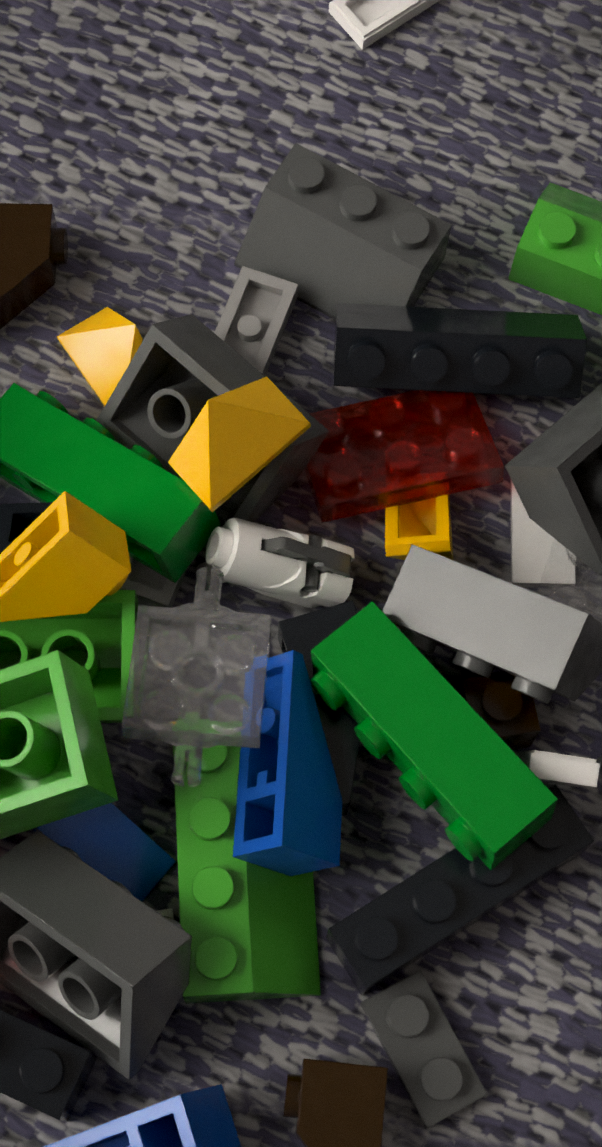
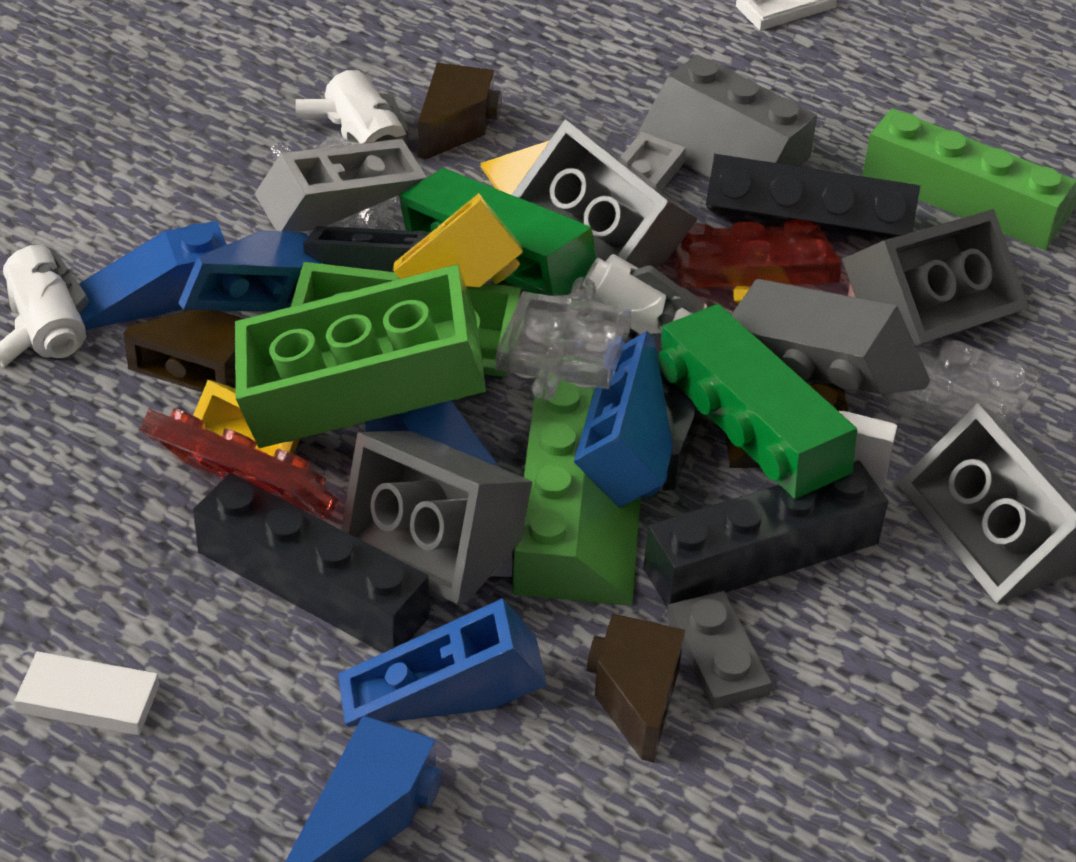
camera: 10 degrees right, 25 degrees down
yellow slope [168,376,311,513] -> none

